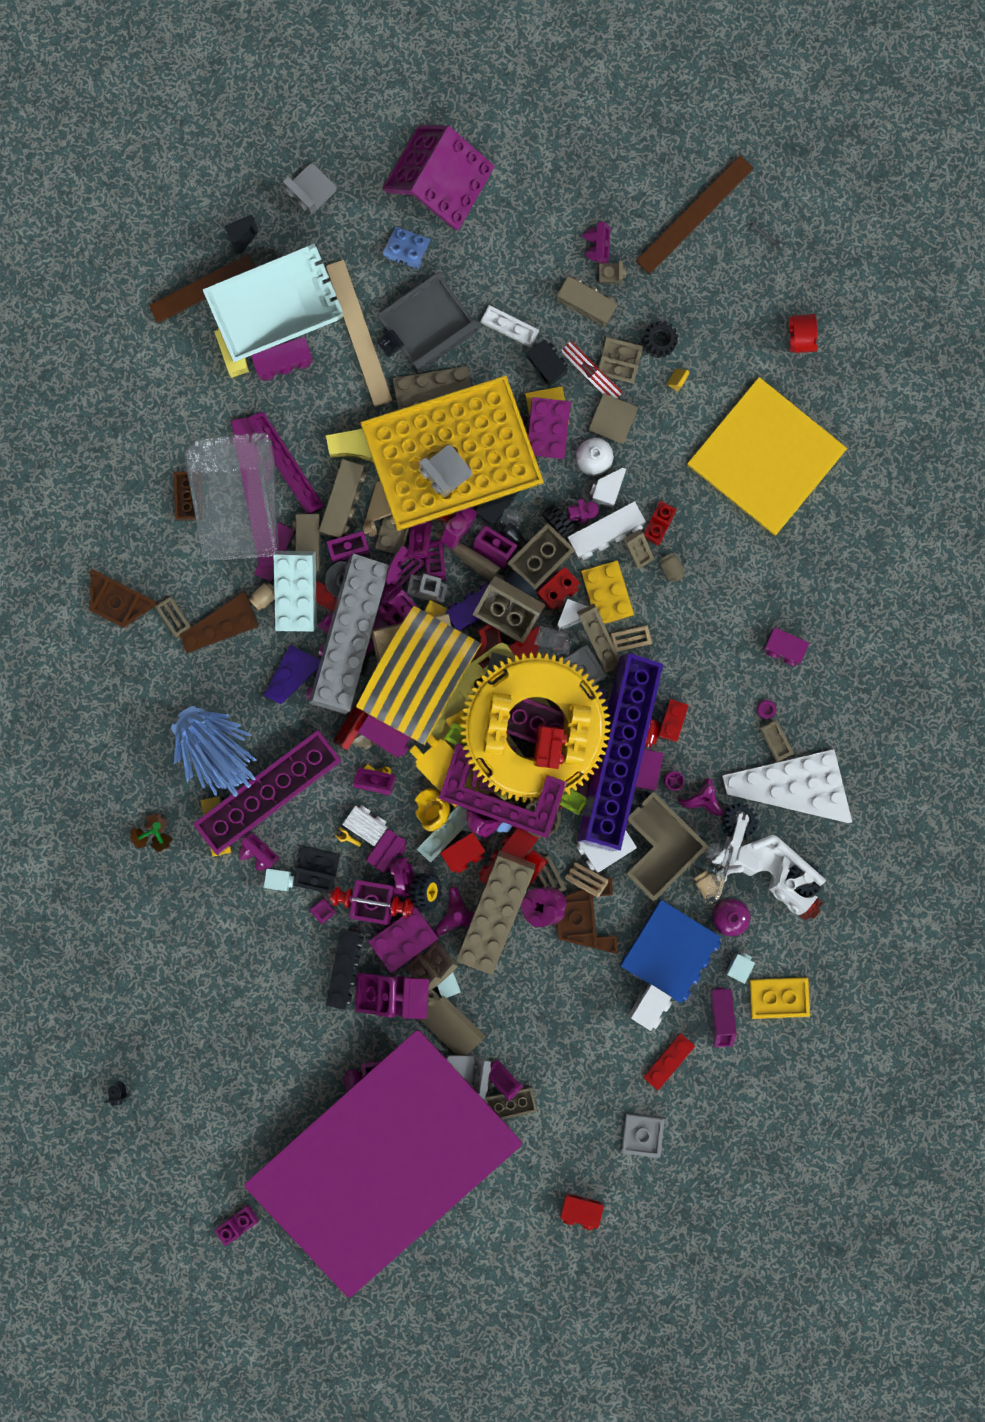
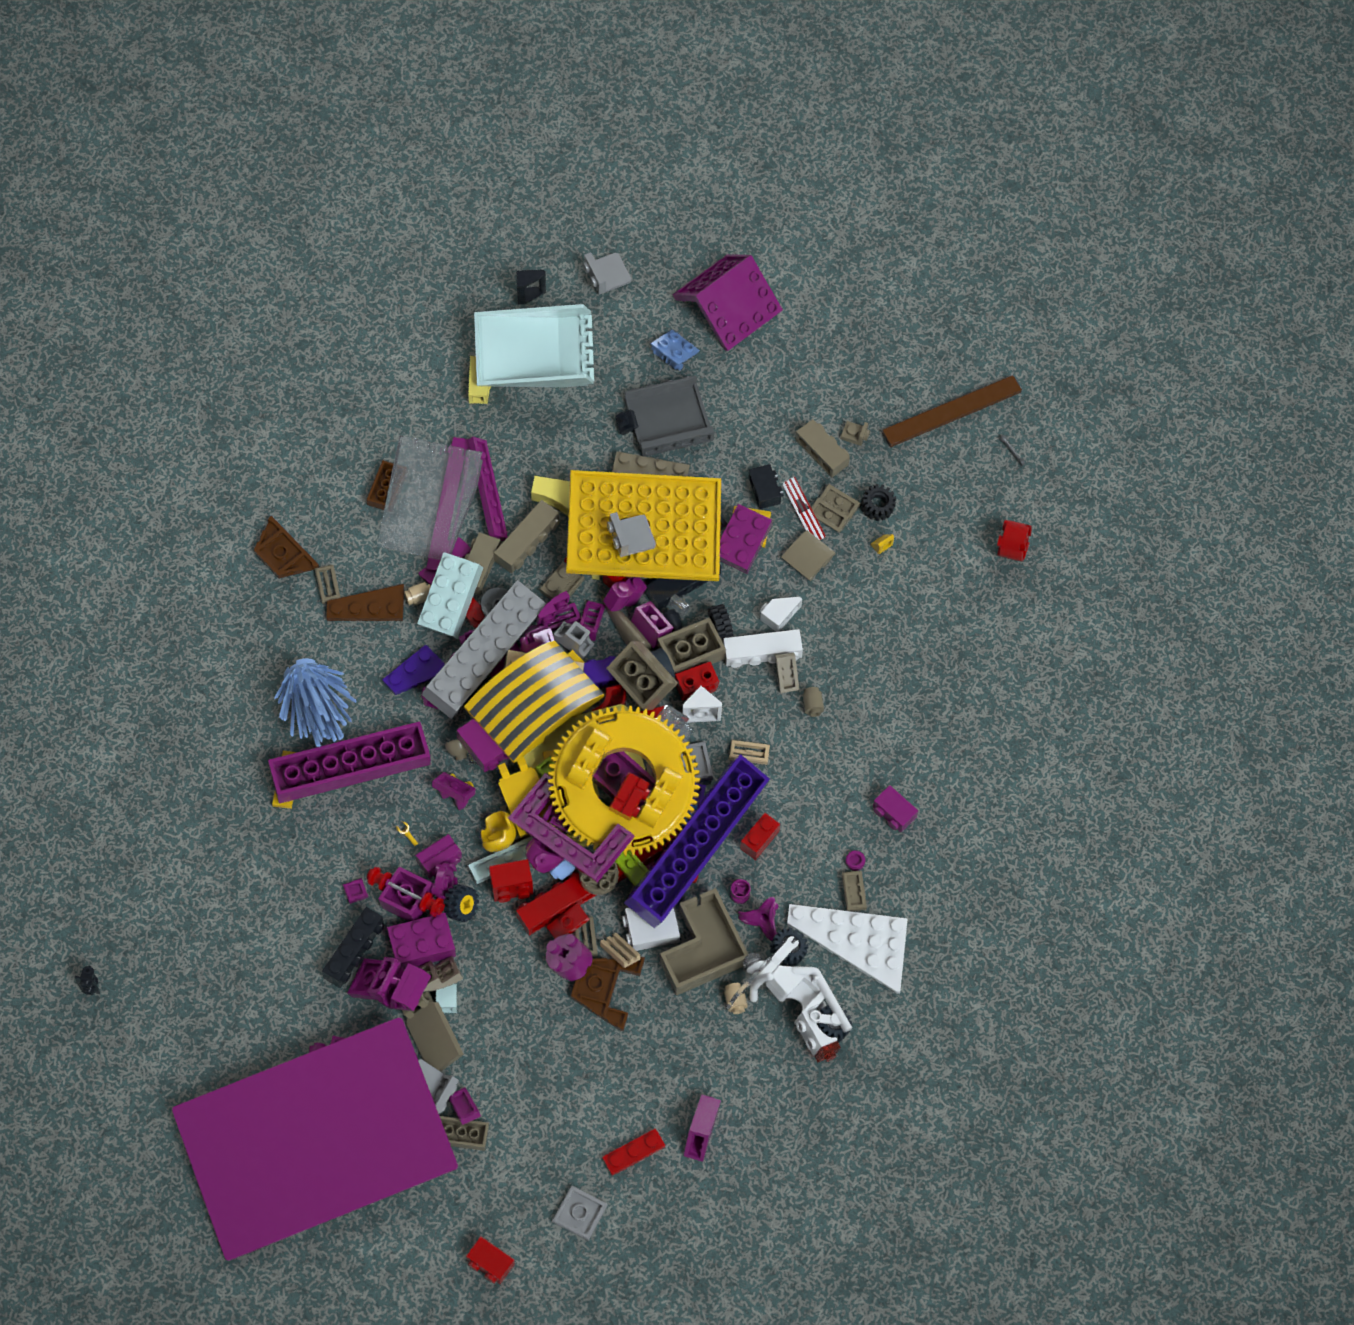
camera: 20 degrees right, 20 degrees down
reddish brown plant [130,813,173,852] -> none
reddish brown tile [149,254,255,323] -> none
magenta slope [214,1205,259,1247] -> none
magenta tile [239,832,280,871] -> none
magenta brick [251,337,313,381] -> none
light aqua brick [264,869,294,891] -> none
black slope [294,845,341,894] -> none
tan tile [326,260,393,408] -> none
magenta brick [327,531,370,563] -> none
red tile [333,694,369,750] -> none
white brick [343,805,388,847] -> none
tan flag [363,481,395,537] -> none
magenta plate [408,520,432,558] -> none
magenta piece [435,887,474,936] -> none
dark tan brick [456,850,536,975] -> none
white tile [480,305,539,348] -> none
magenta hips [567,499,599,524] -> none
white cylinder [576,437,614,477] -> none
dark tan plate [577,603,619,673] -> none
yellow plate [581,561,634,624] -> none
magenta tile [582,222,611,263] -> none
blue panel [620,900,721,1004] -> none
white brick [628,984,672,1031] -> none
magenta brick [635,749,663,791] -> none
red slope [644,501,677,546] -> none
red brick [645,720,660,748] -> none
yellow tile [687,377,847,536] -> none
magenta cylinder [712,898,751,937] -> none
light aqua brick [725,952,755,984] -> none
yellow tile [750,977,810,1019] -> none

